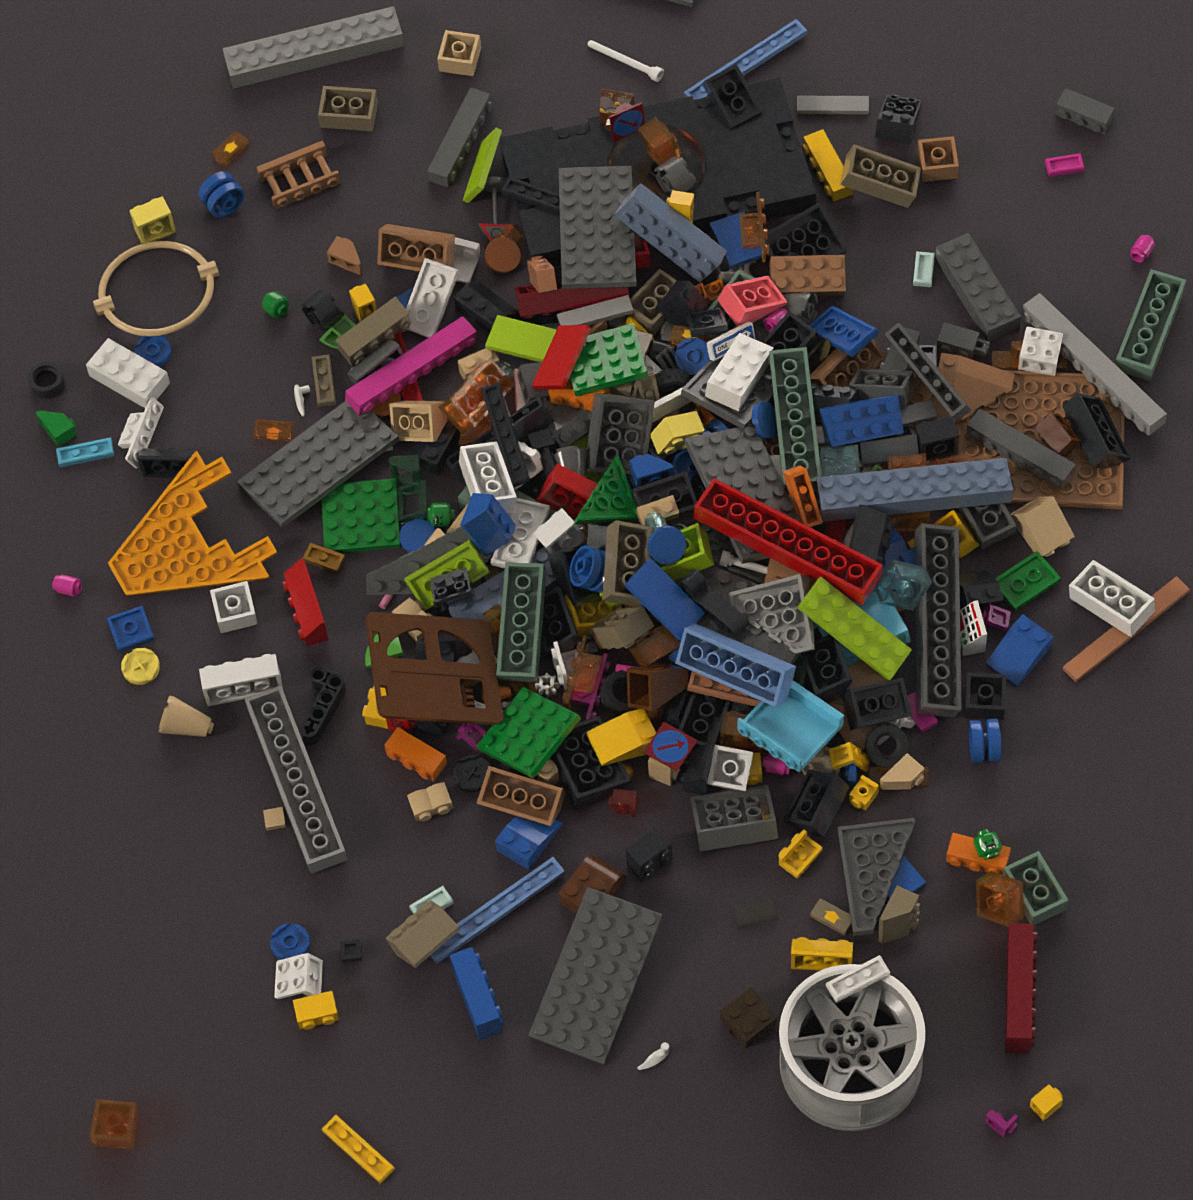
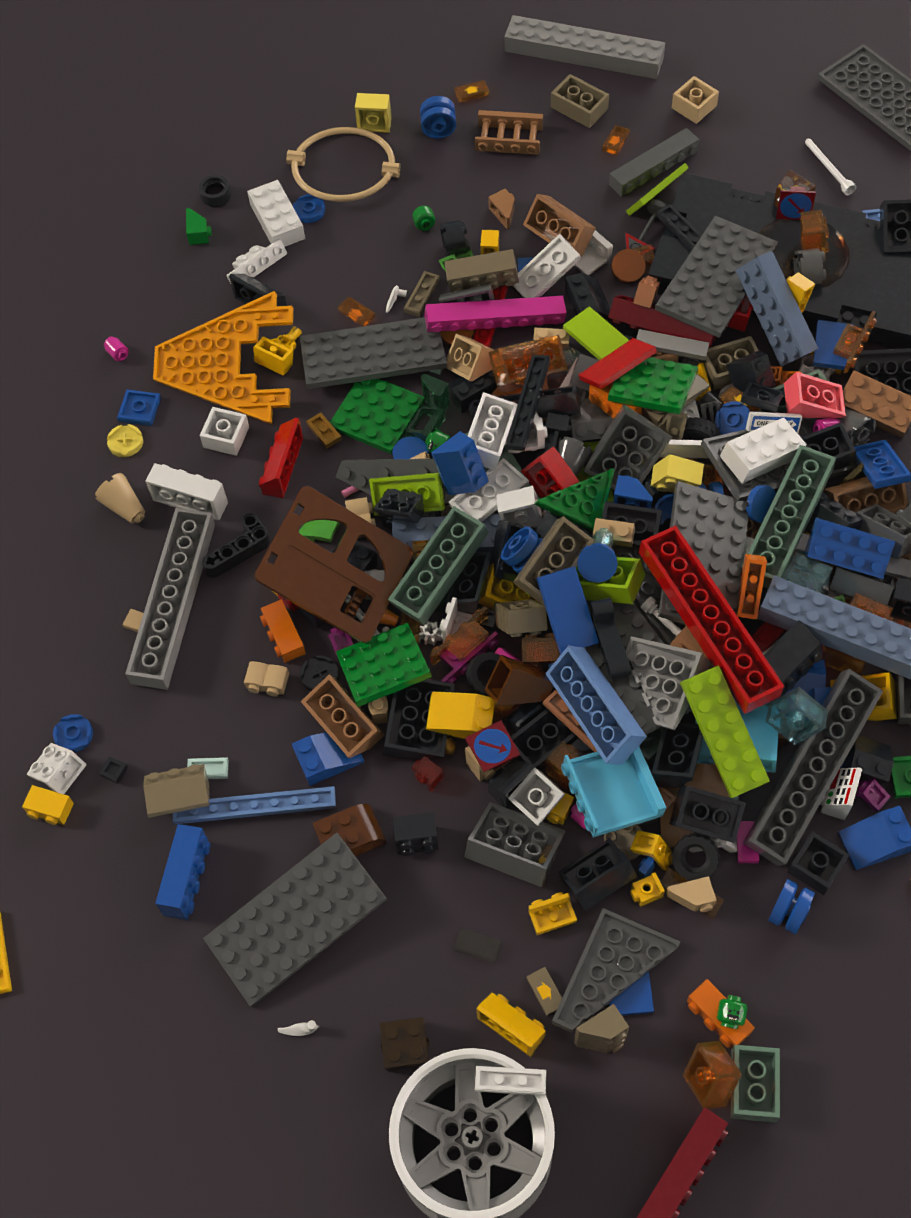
camera: 30 degrees right, 0 degrees up
medium azure tile [56,437,115,468] -> none
none -> yellow brick [253,326,302,376]
none -> clear orange tile [602,124,630,155]

